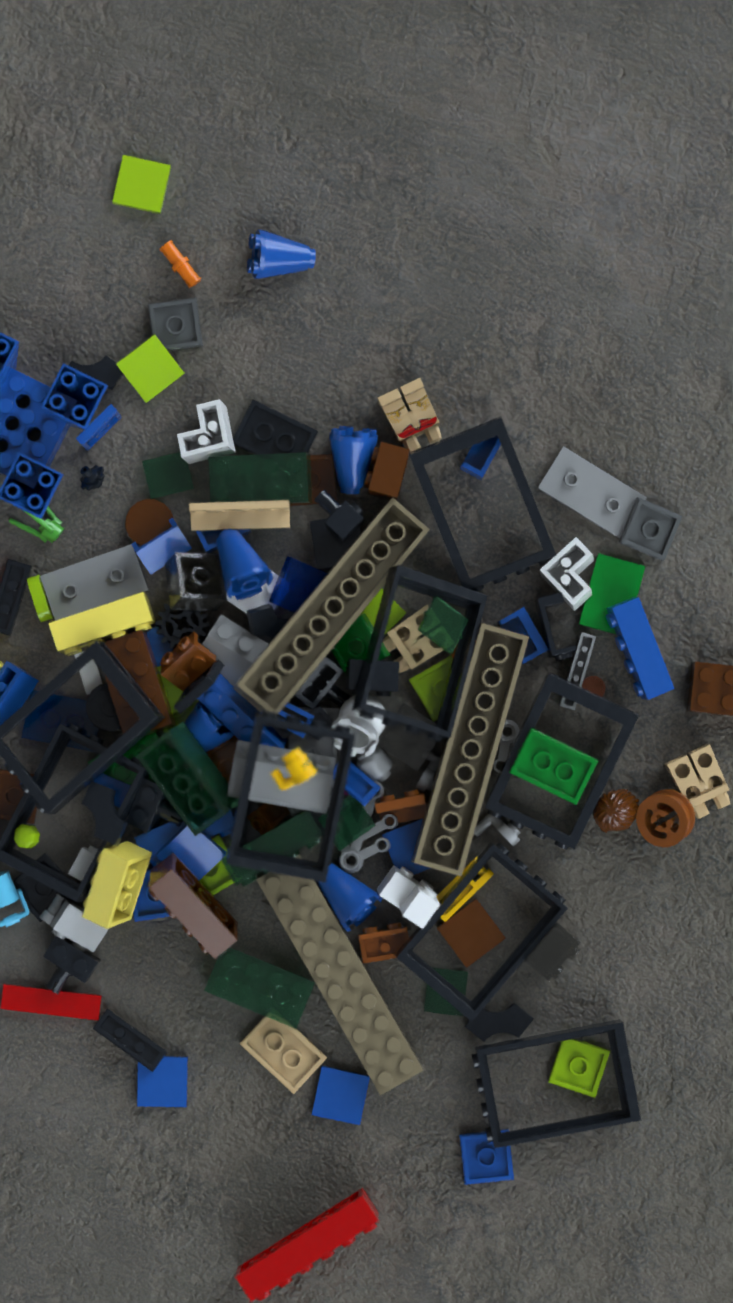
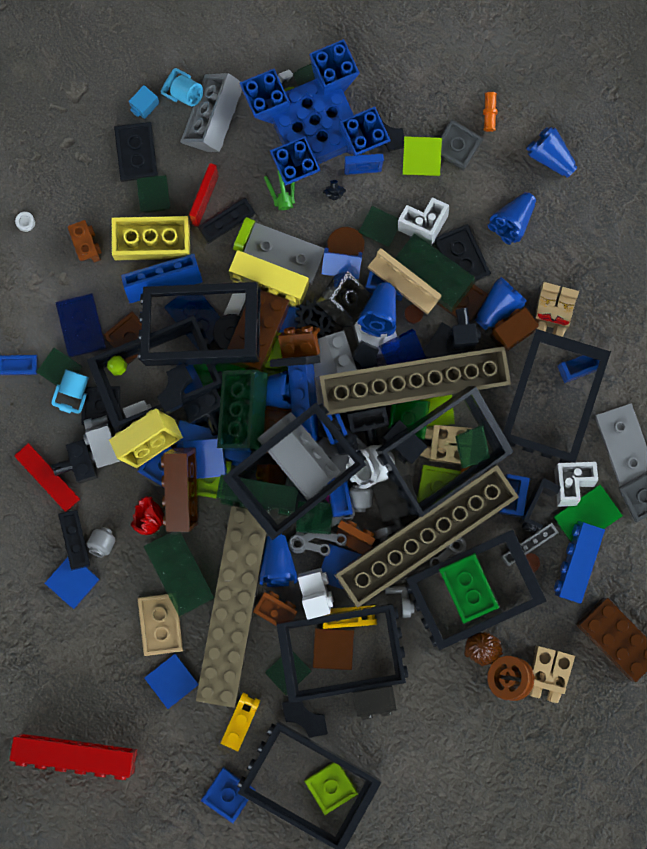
camera: 30 degrees right, 5 degrees down
lime tile [112,155,171,214] -> none
yellow piece [270,747,317,790] -> none
none -> light grey head [87,527,116,558]
none -> red hair [130,496,164,535]
none -> yellow plate [220,692,261,751]
none -> copper piece [404,304,424,324]
none -> blue cone [488,192,536,245]

